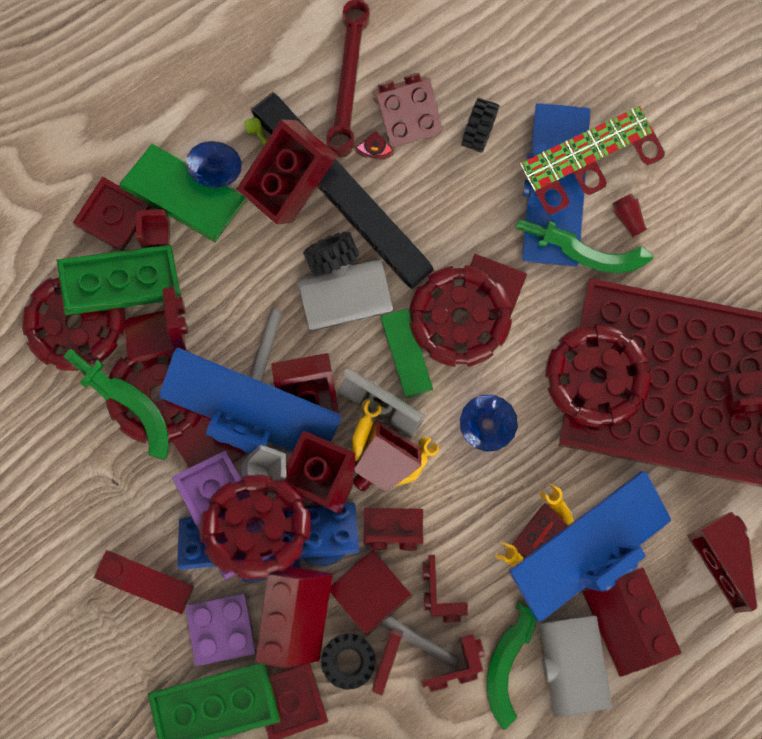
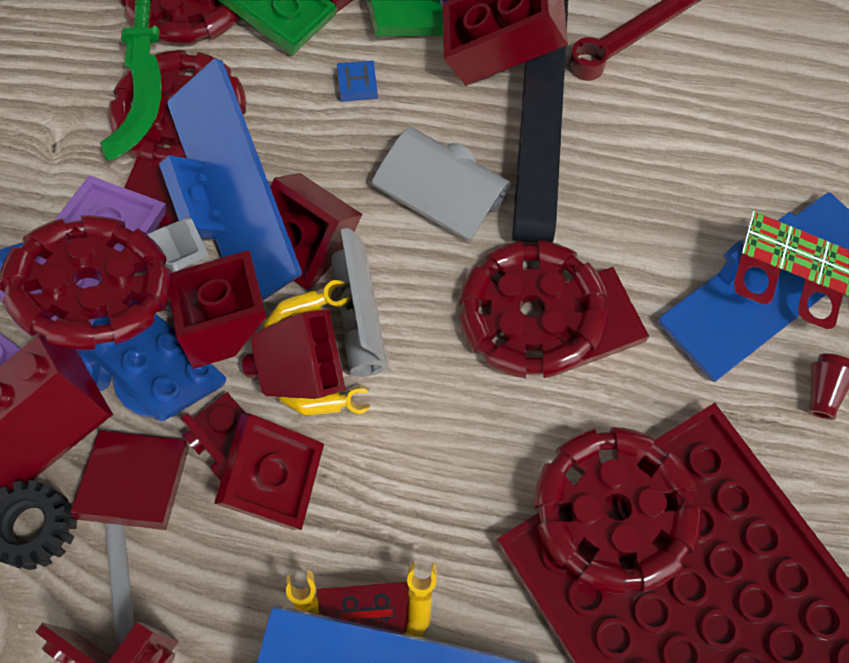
camera: 45 degrees right, 10 degrees down
dark red bracket [125,286,189,362] -> none
light grey piece [251,309,282,382] -> none
black tyre [303,231,359,275] -> none
dark red tile [355,131,394,159] -> none
bracket [372,73,442,147] -> none
dark red tile [372,628,403,696] -> none
green tile [380,308,433,399] -> none
dark red bracket [423,555,468,622] -> none
clear blue dish [460,394,518,452] -> none
black tyre [461,97,499,153] -> none
green sword [515,218,654,273] -> none
none -> dark red tile [214,413,324,530]
none -> blue tile [337,60,378,102]

